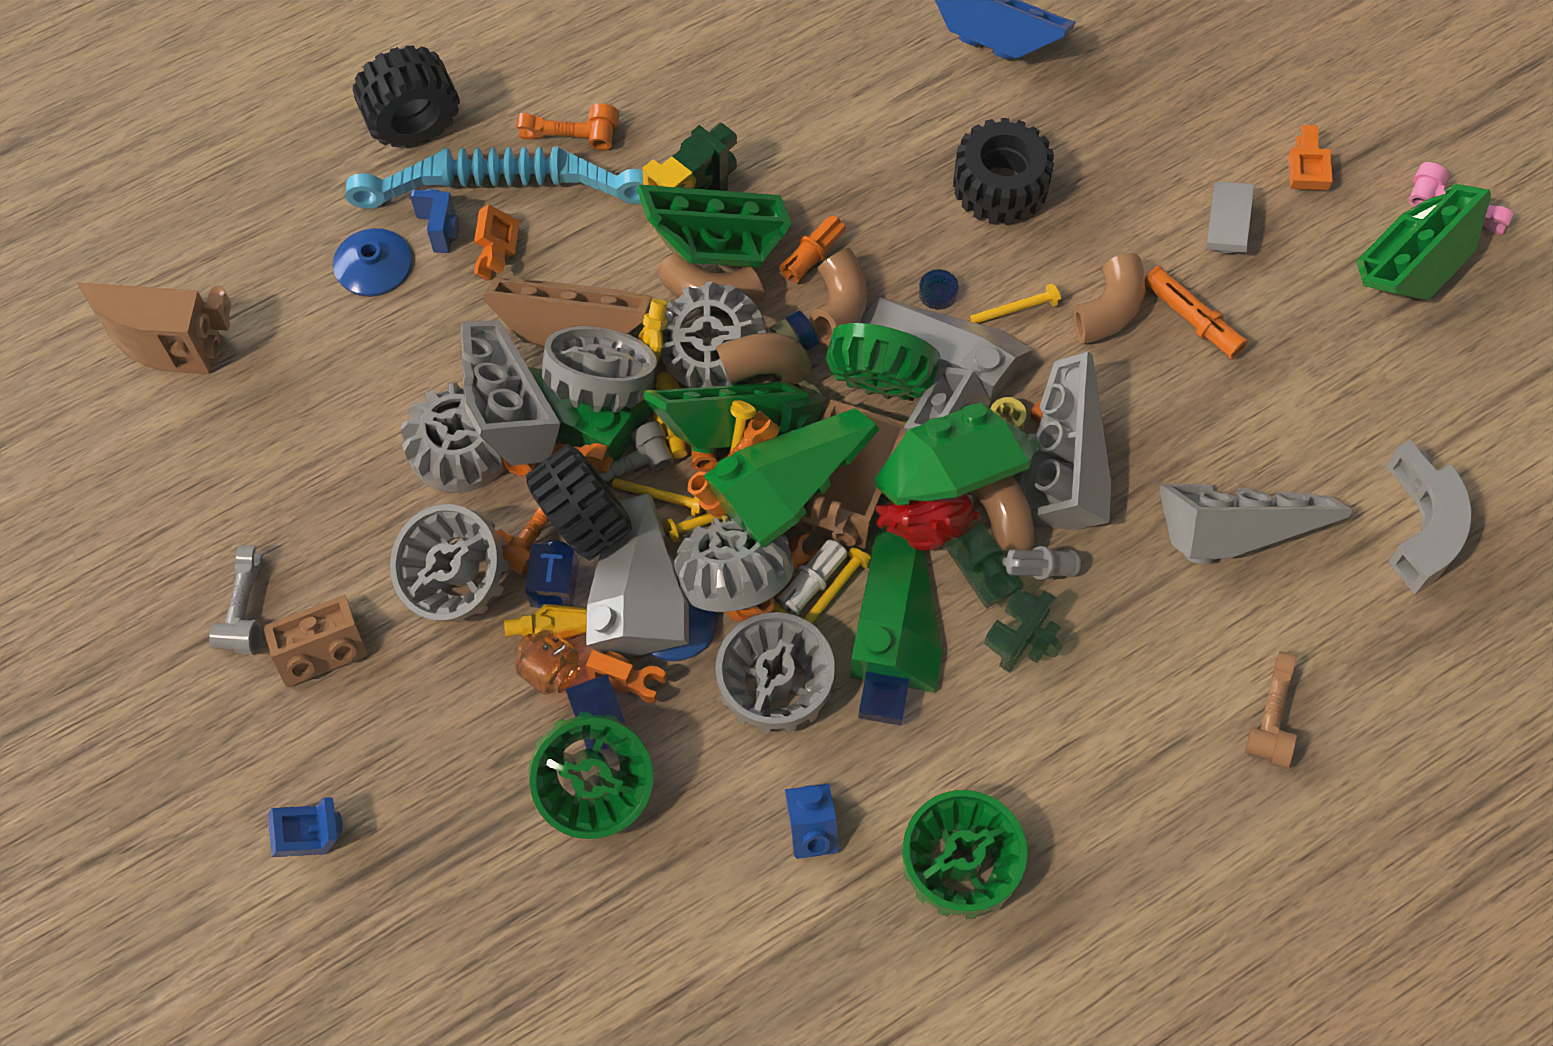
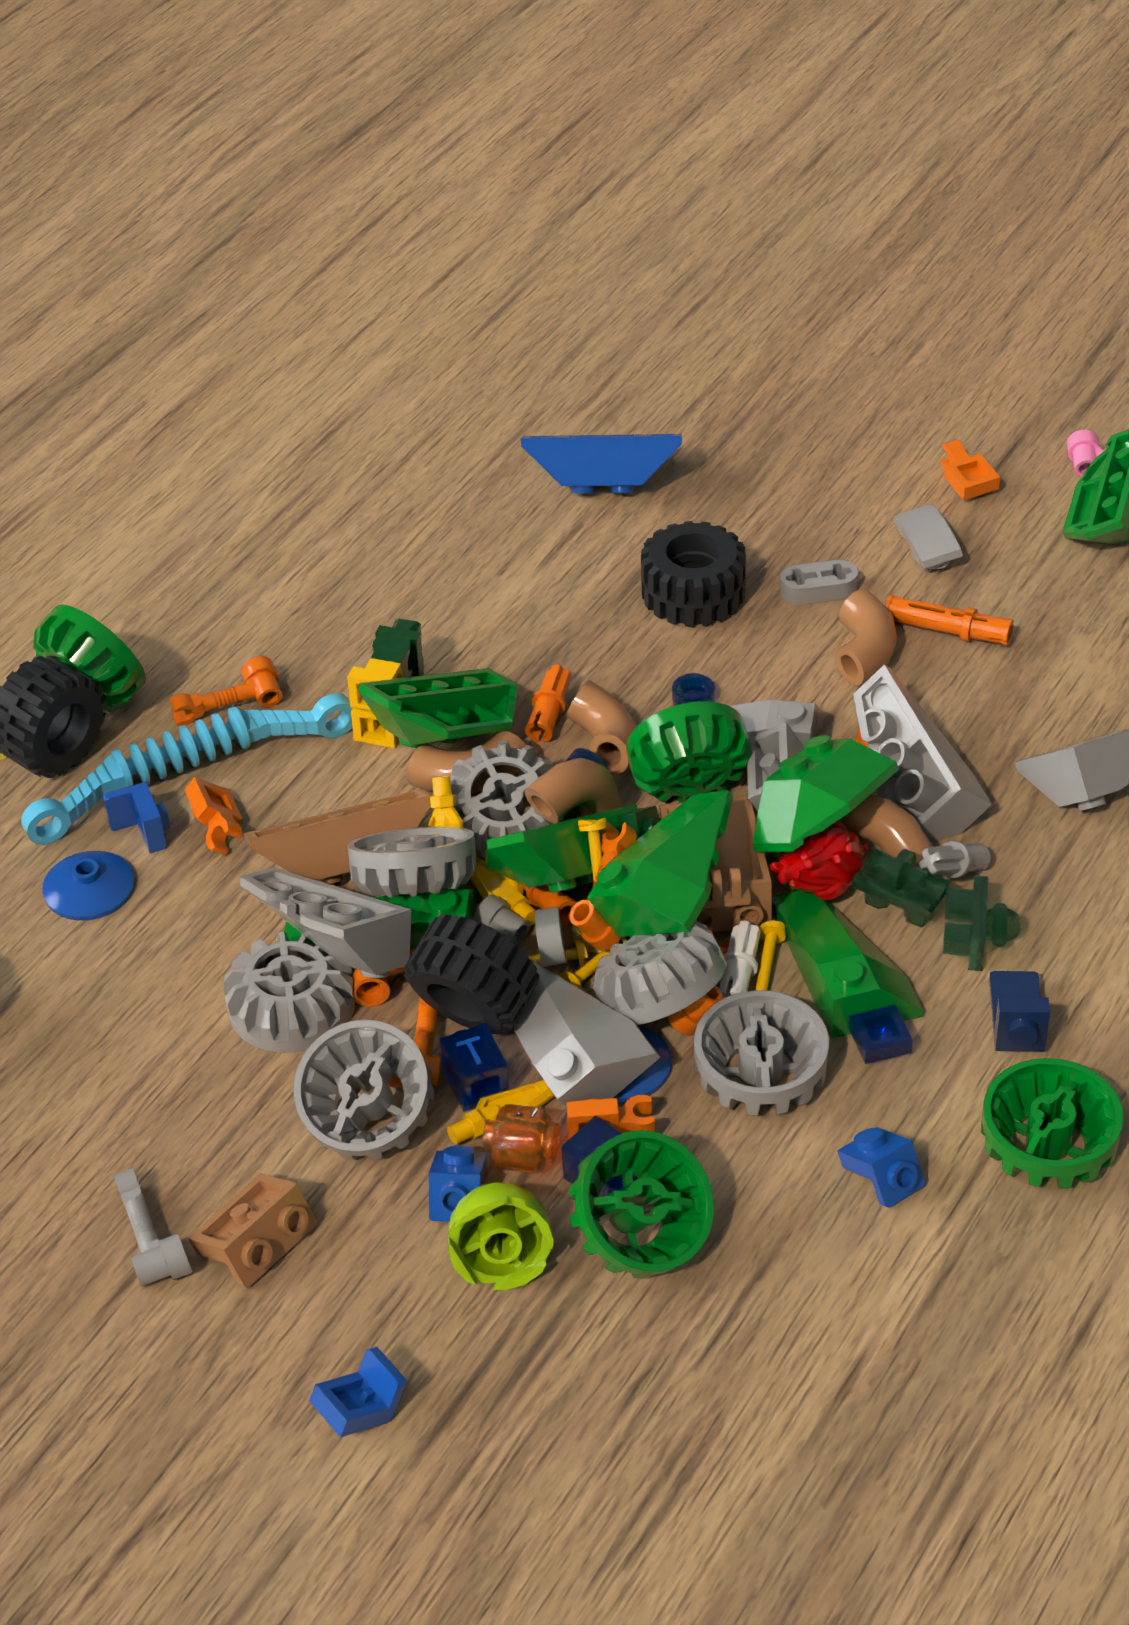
camera: 25 degrees left, 20 degrees down
yellow piece [970,283,1061,324] -> none
none -> green gear [33,605,146,711]
none -> blue bracket [429,1145,487,1222]
none -> lime cylinder [447,1182,554,1291]
none -> light grey beam [535,906,566,967]
none -> light grey beam [780,560,858,605]
none -> dark blue bracket [989,971,1050,1052]

